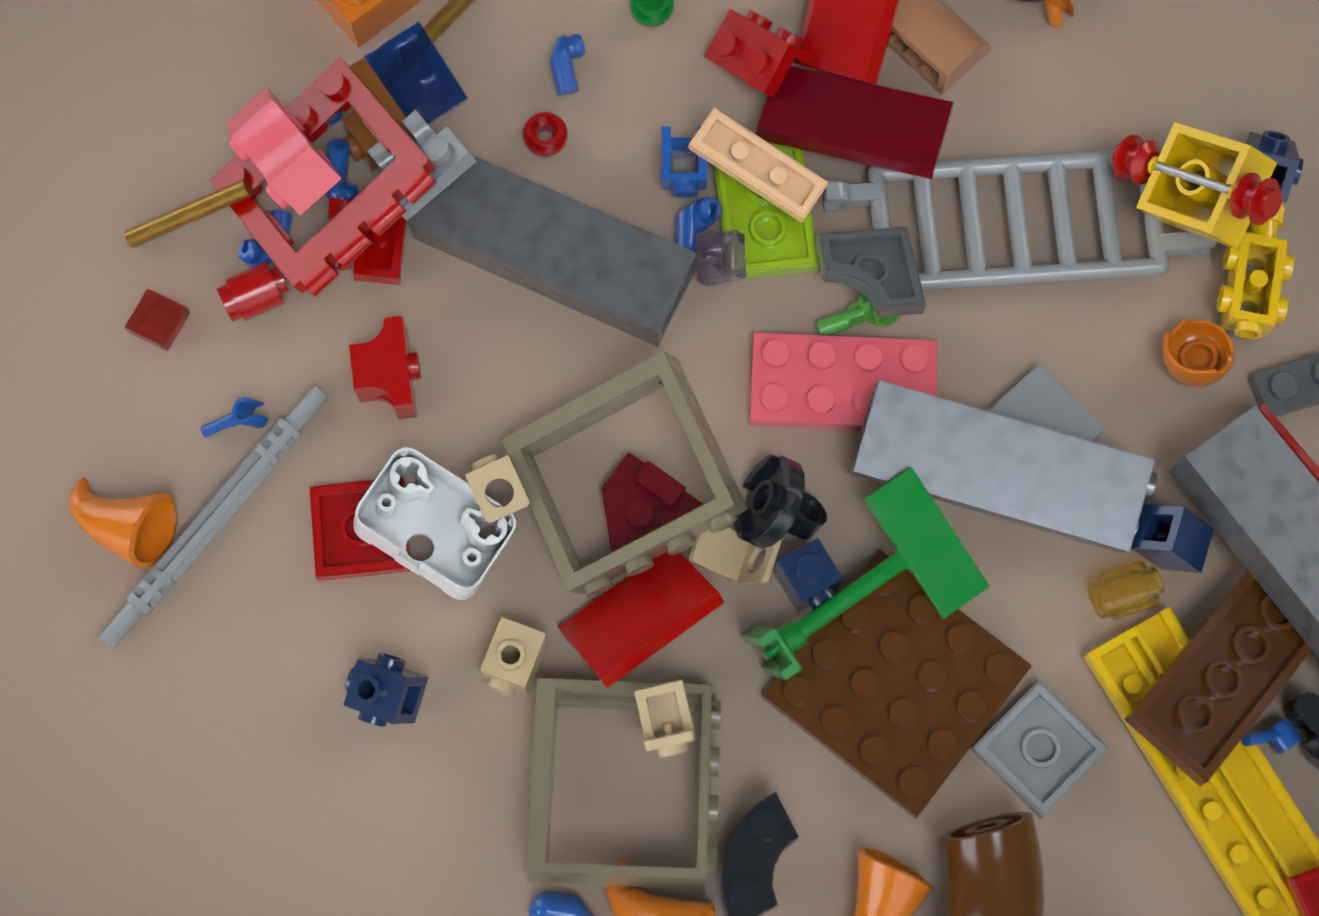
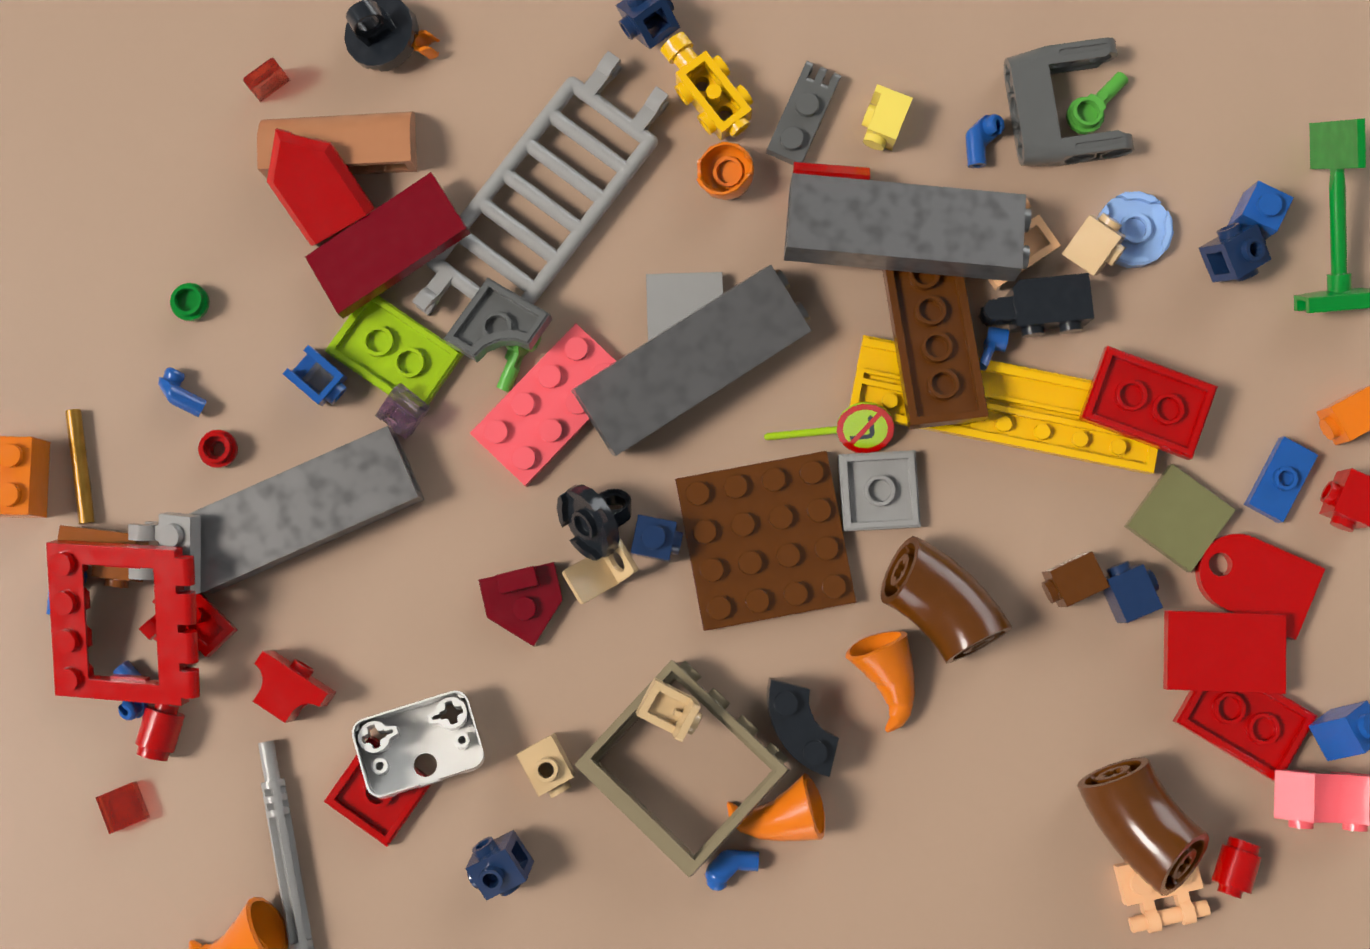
camera: 45 degrees left, 10 degrees up
pearl gold bar [124,179,253,248] -> none
blue hand [201,397,268,437] -> none
coral brick [226,86,342,216] -> none
blue arm [326,139,359,201] -> none
clear blue plate [364,21,468,124] -> none
tan bracket [465,454,530,523] -> none
dark tan window [501,351,748,597] -> none
red tile [558,551,724,688] -> none
blue arm [675,197,722,253] -> none
light nougat tile [688,108,829,223] -> none
red bracket [704,9,813,98] -> none
green piece [740,467,990,680] -> none
clear yellow brick [1088,560,1164,620] -> none
yellow brick [1112,122,1282,249] -> none
dark blue brick [1131,504,1214,573] -> none
none -> piece [764,402,894,453]

